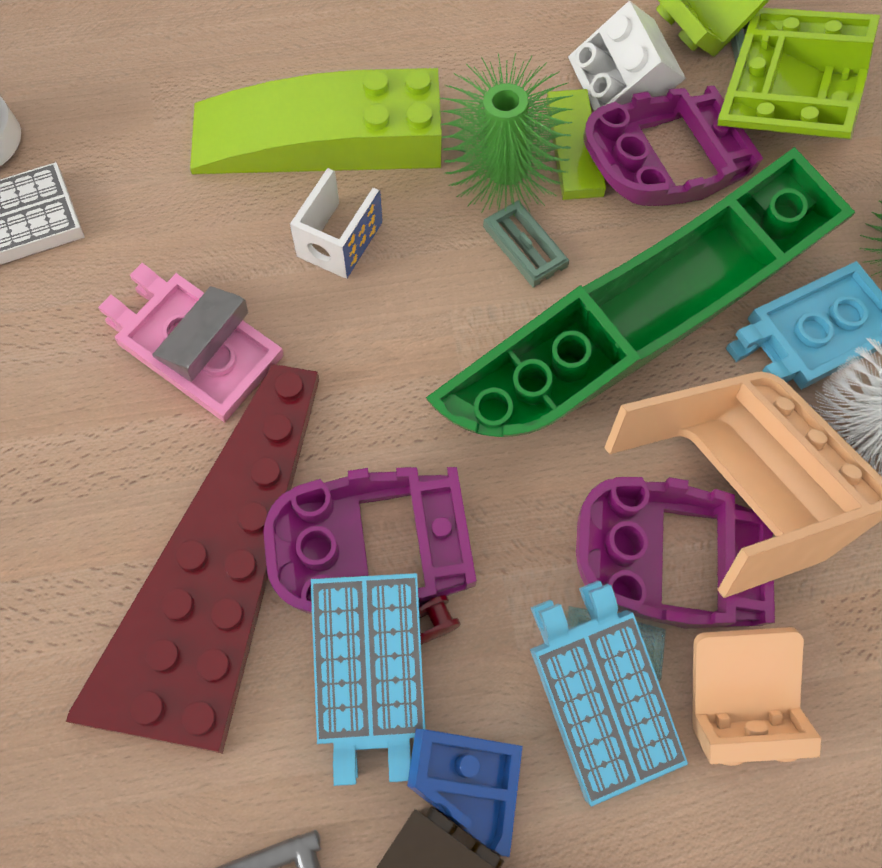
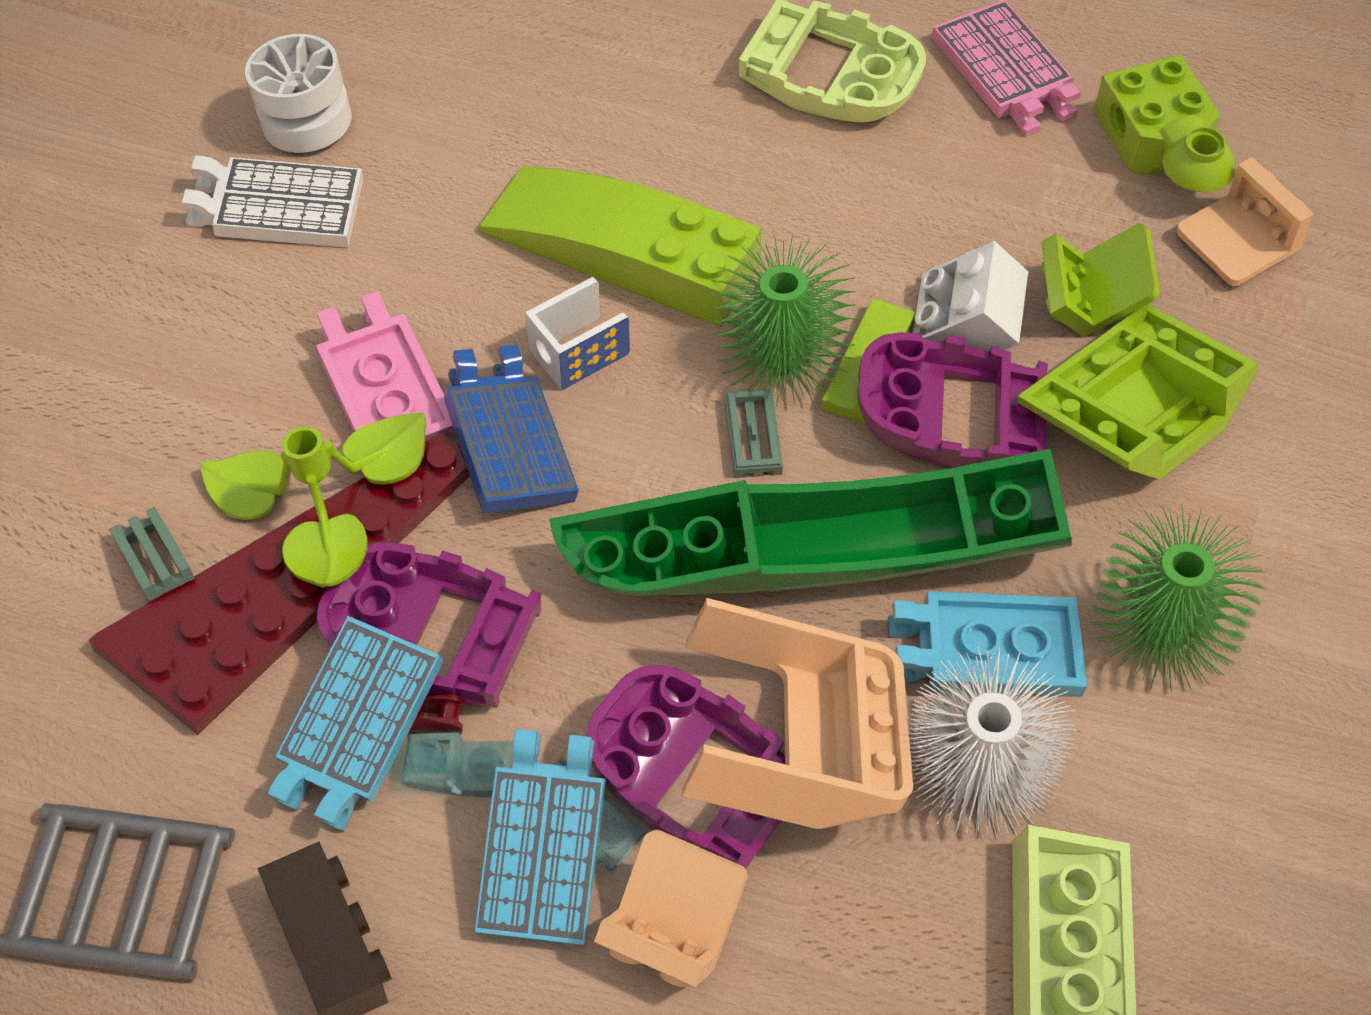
camera: 30 degrees right, 10 degrees down
flat silver slope [152,286,248,382] -> none
blue wing [407,729,523,857] -> none
none -> sand green tile [109,507,195,601]
none -> lime plant [201,412,427,587]
none -> clear light blue slope [401,732,514,798]
none -> blue tile [444,345,579,514]

